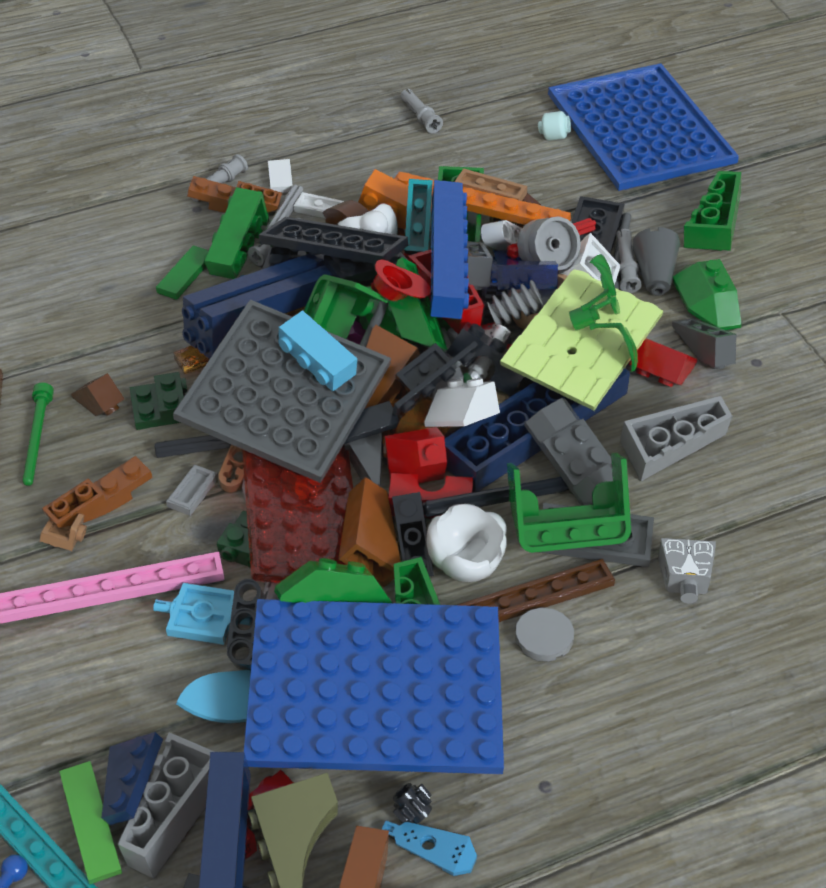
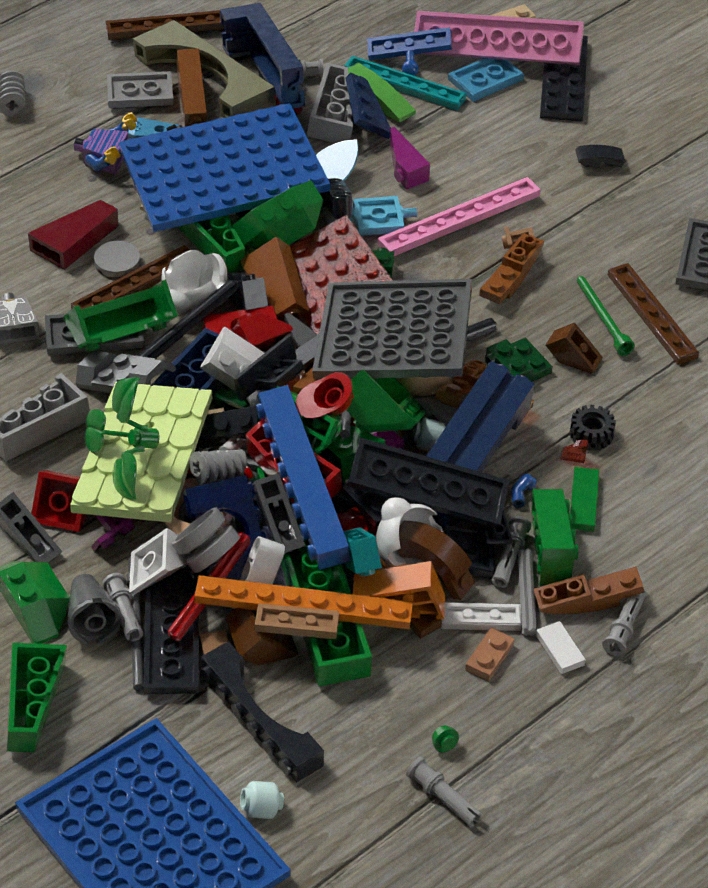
camera: 160 degrees right, 0 degrees up
medium azure brick [278,310,357,392] -> none
none -> dark red slope [28,200,119,270]
none -> torso [74,113,137,175]
none -> black arch [200,641,324,783]
none -> magenta slope [390,127,430,189]
none -> green plate [432,725,459,753]
none -> nougat plate [465,628,515,682]
none -> clear red tile [560,440,588,463]
none -> black tyre [570,405,616,450]

